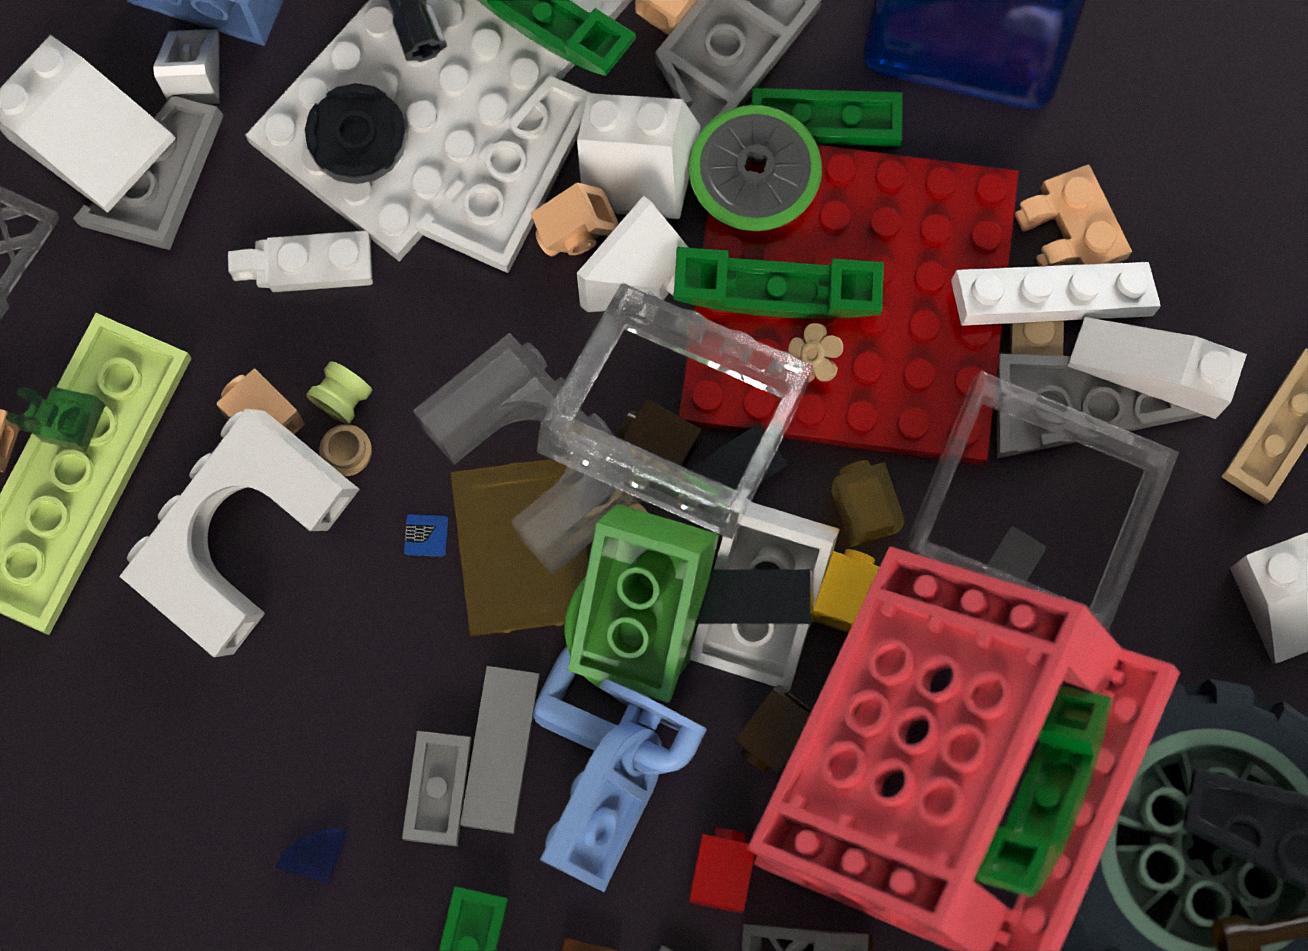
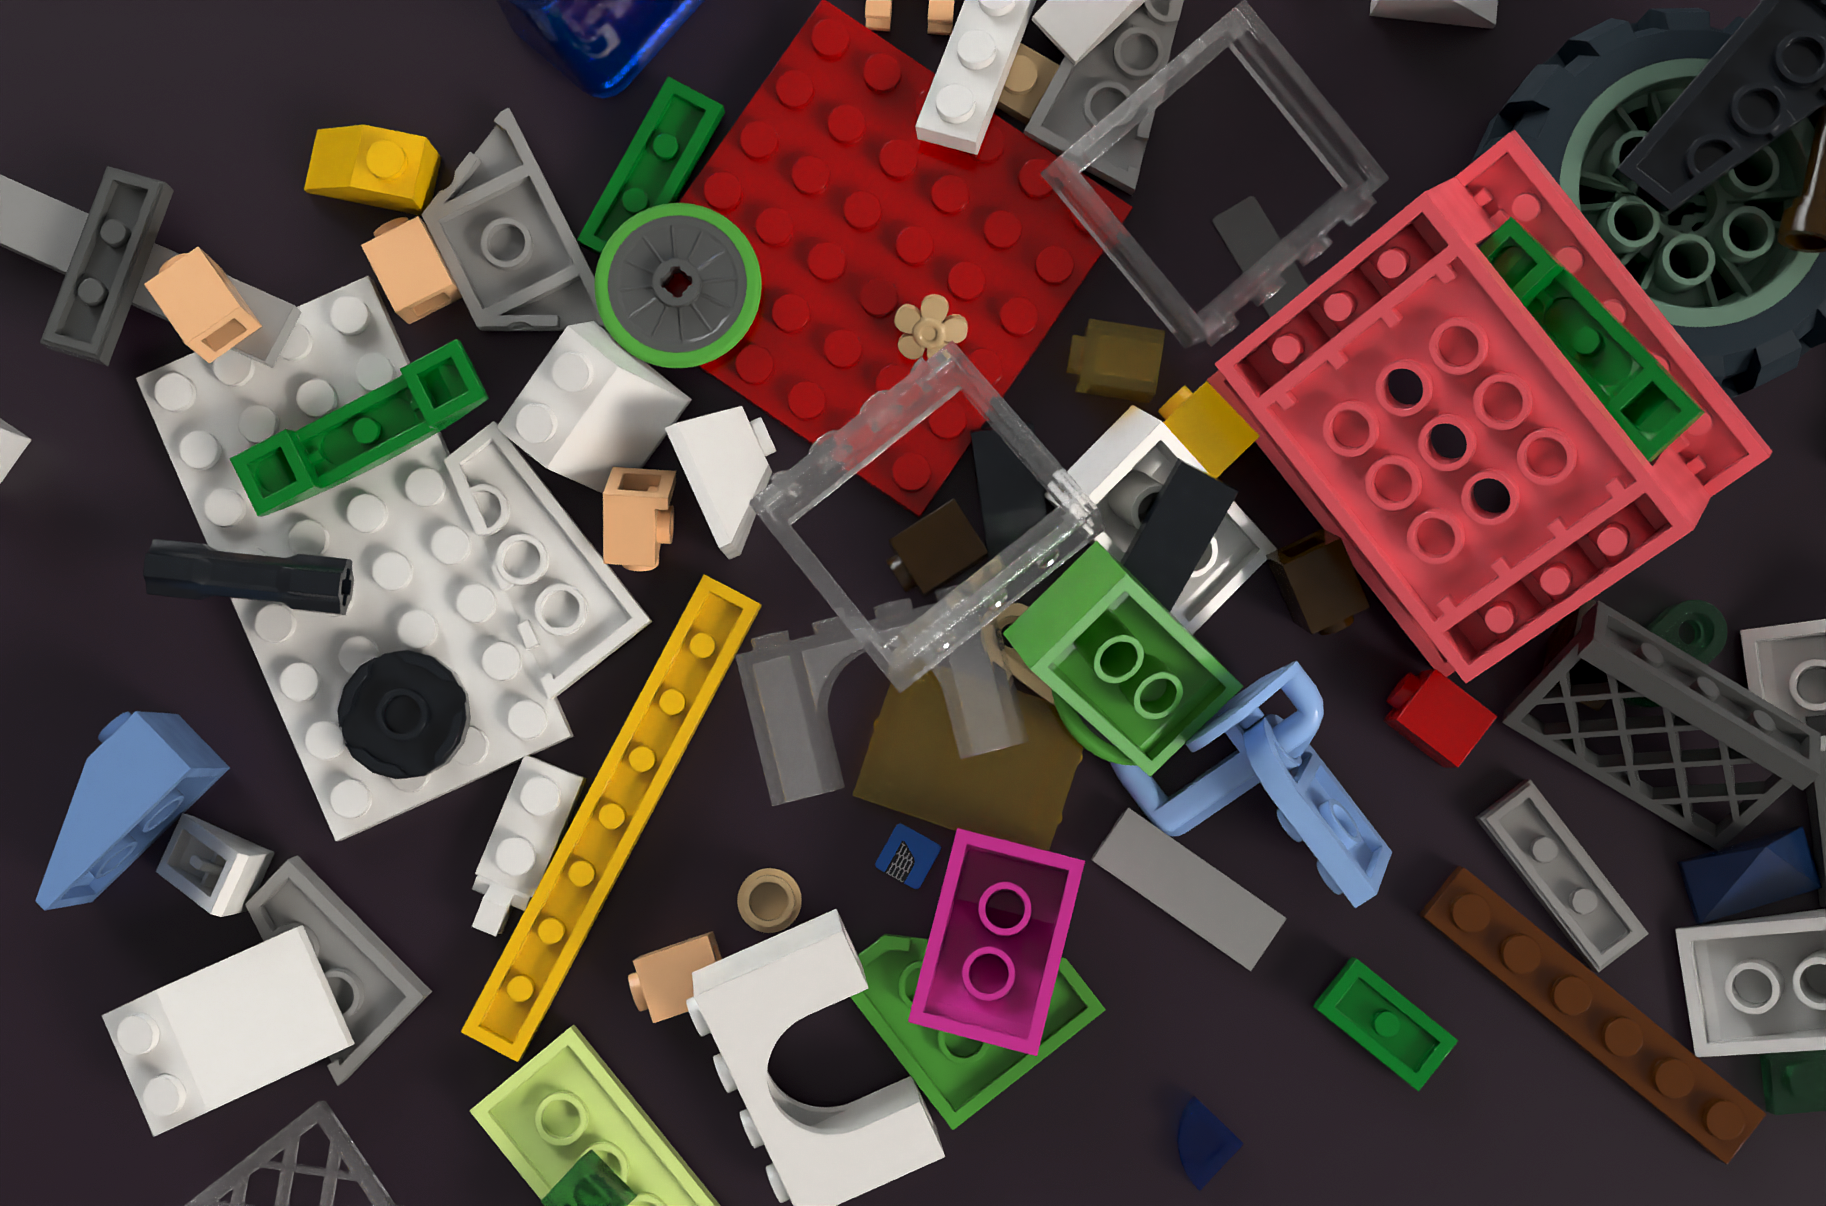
camera: 65 degrees left, 10 degrees up
yellowish green wheel [306,361,372,424] -> none
light grey plate [402,731,472,847] -> none
green slope [673,247,884,319] -> none
none -> yellow plate [461,574,762,1062]
none -> bright green plate [850,934,1106,1130]
none -> dark pink slope [908,828,1085,1056]

